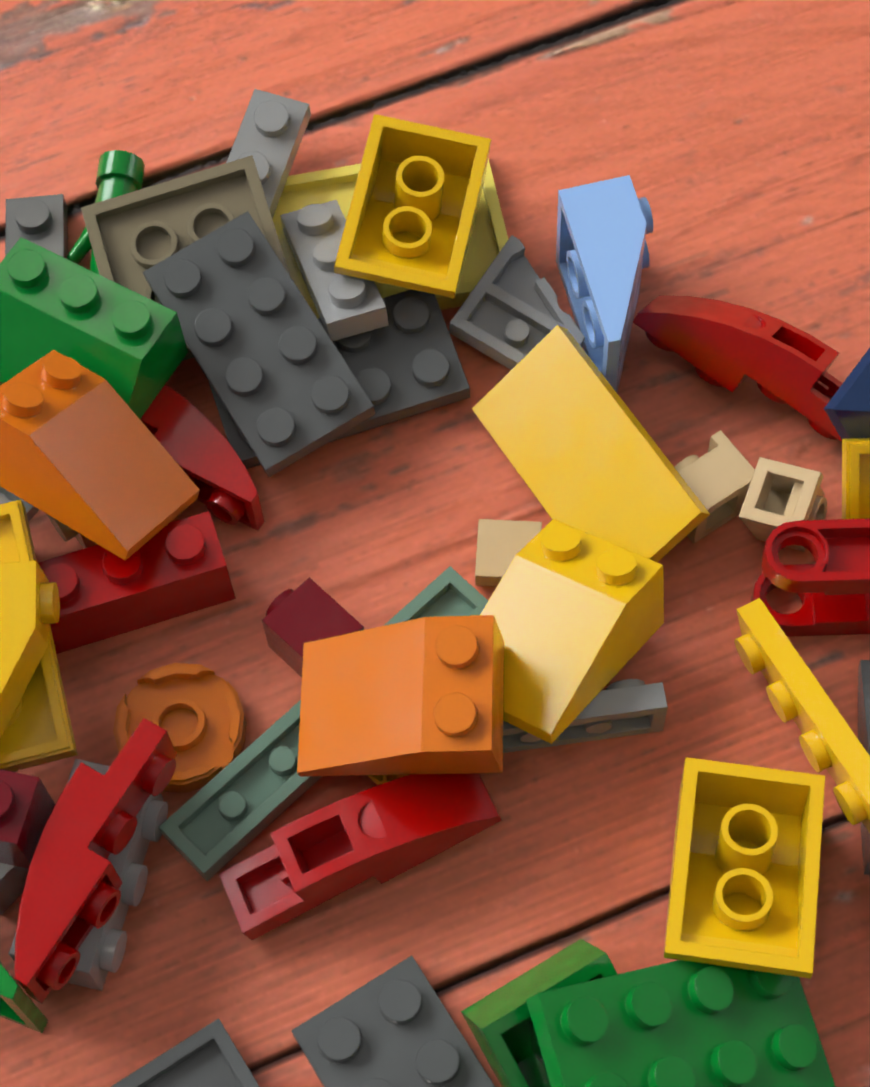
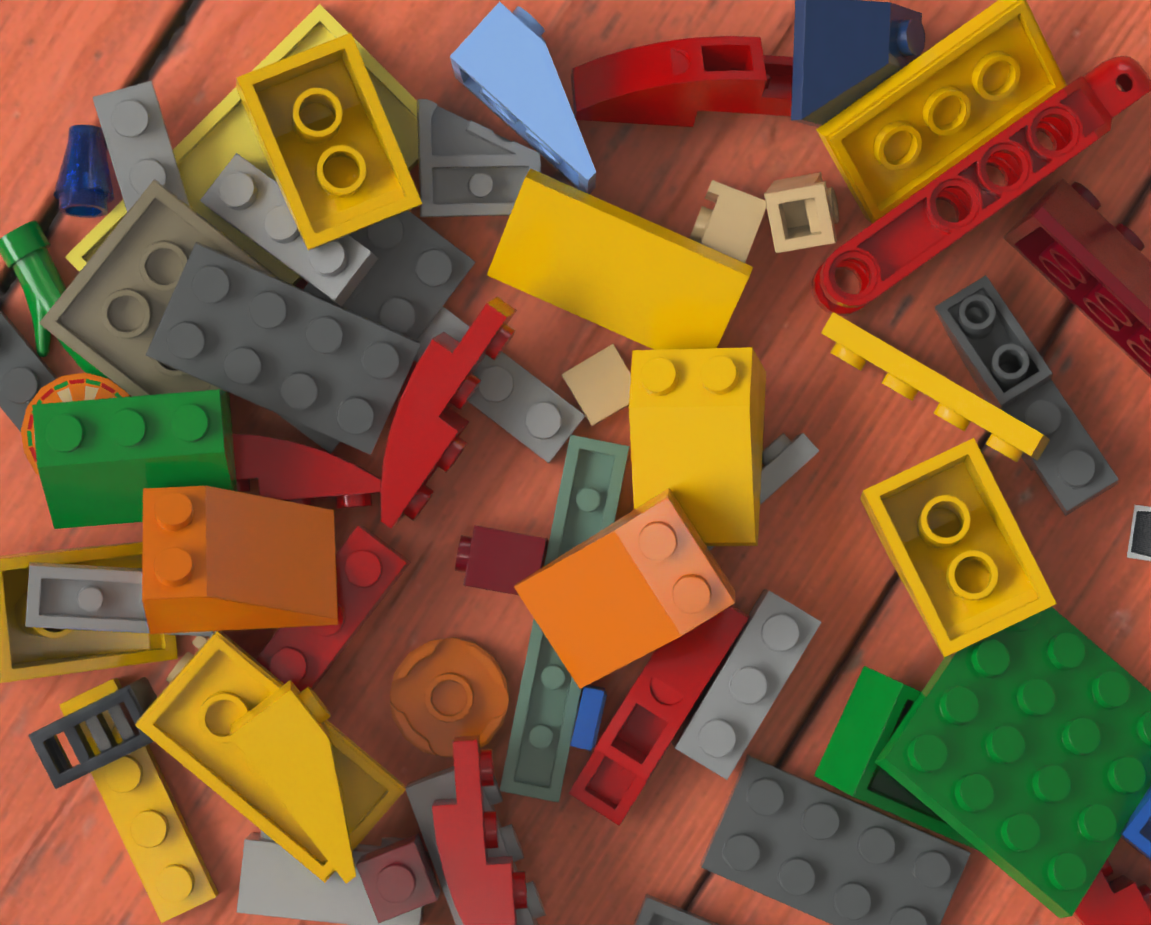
camera: 40 degrees left, 25 degrees up
none -> clear blue cone [53,125,114,218]
none -> red slope [380,297,517,528]
none -> light grey plate [414,306,585,463]
none -> blue tile [570,684,607,751]
none -> light grey brick [672,589,822,780]

